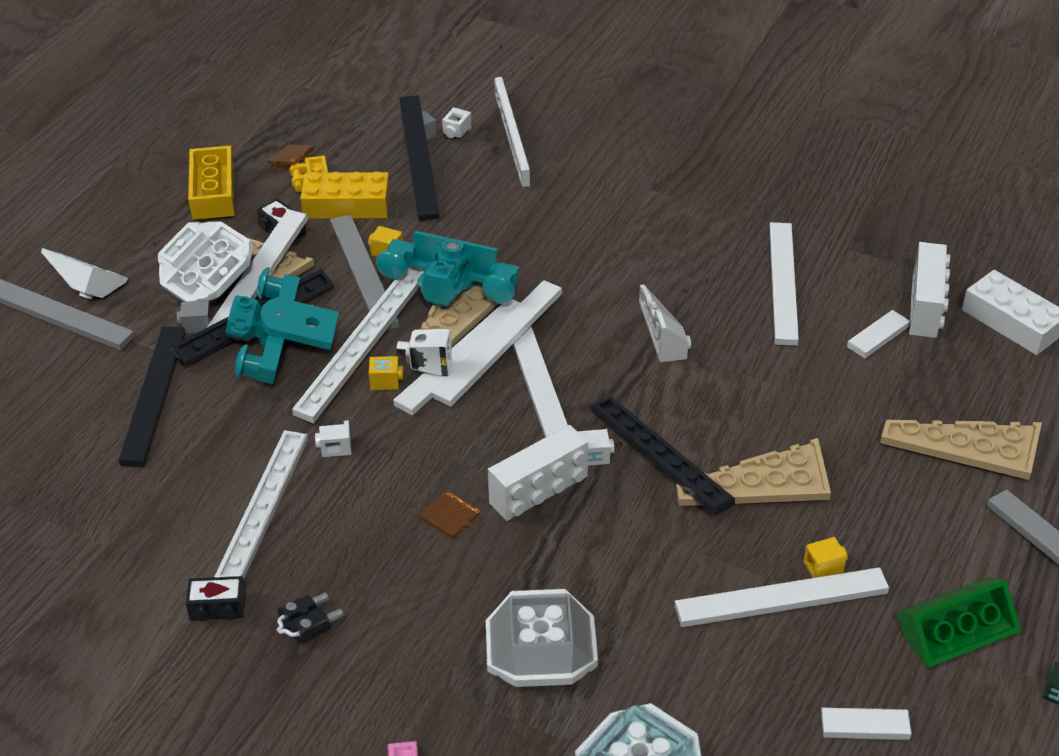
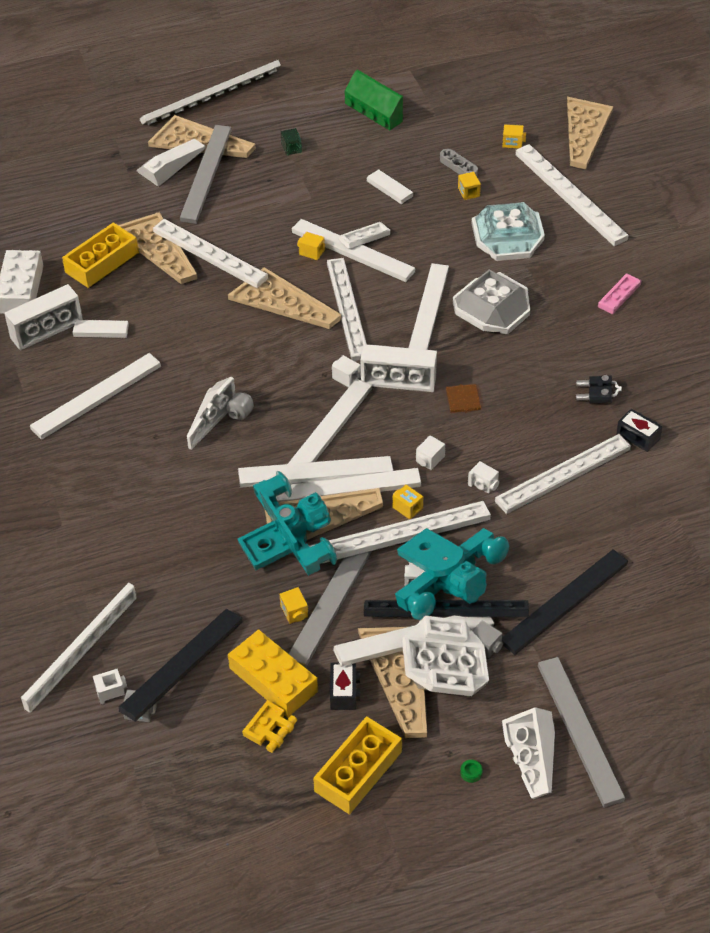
camera: 135 degrees left, 5 degrees up
clear orange piece [268,145,315,165] -> none
white torso [396,329,452,377] -> none
black tile [591,396,735,515] -> none
green slope [897,577,1021,668] -> none
none -> yellow brick [62,222,139,288]
none -> white tile [153,219,268,288]
none -> light grey head [226,392,254,420]
none -> white tile [327,258,367,361]
none -> white tile [339,222,390,249]
none -> white tile [409,263,449,350]
none -> white brick [416,436,445,470]
none -> green tile [460,760,483,783]

